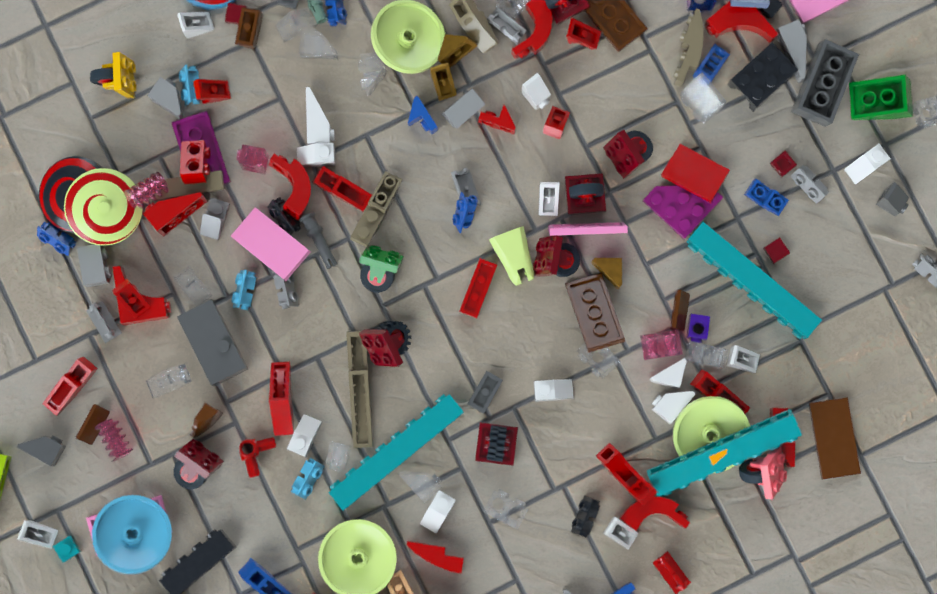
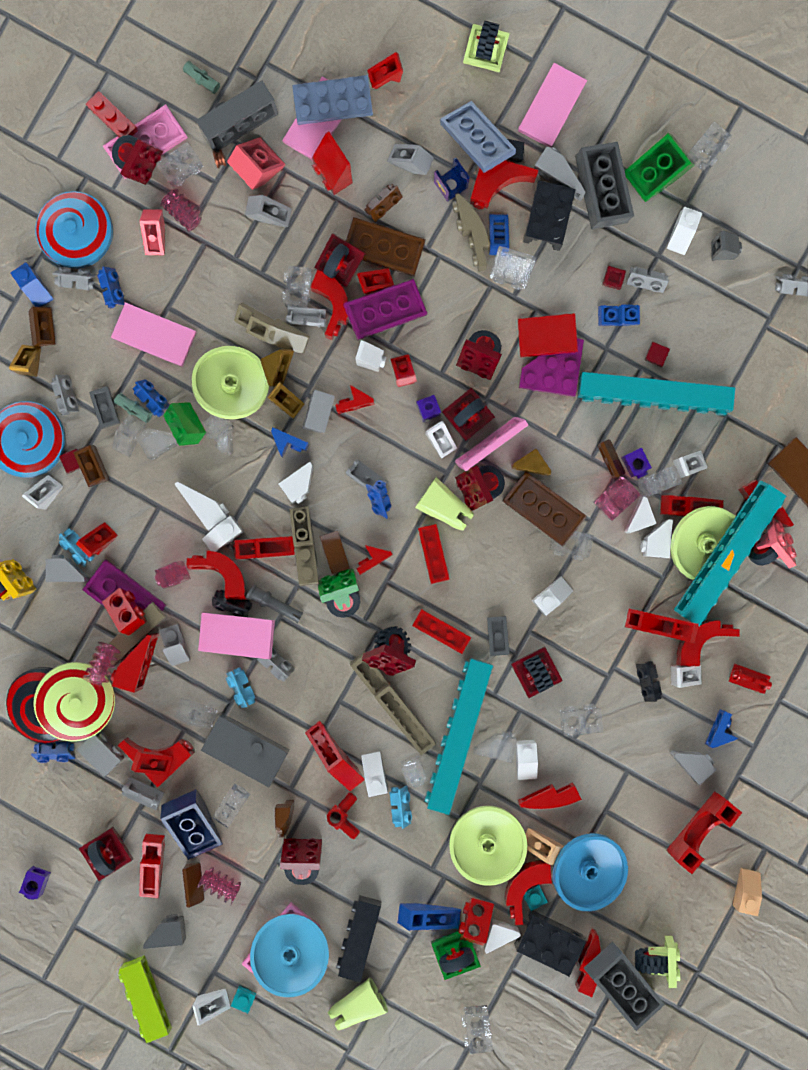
camera: 35 degrees left, 5 degrees up
none -> dark red plate [79,826,133,881]
none -> dark blue slope [160,789,223,860]
none -> green brick [163,402,206,446]
none -> white slope [279,462,314,504]
none -> reddish brown slope [320,530,350,574]
none -> magenta tile [343,279,428,340]
none -> red slope [356,545,393,575]
none -> red plate [412,609,472,654]
none -> dark purple brick [416,395,441,422]

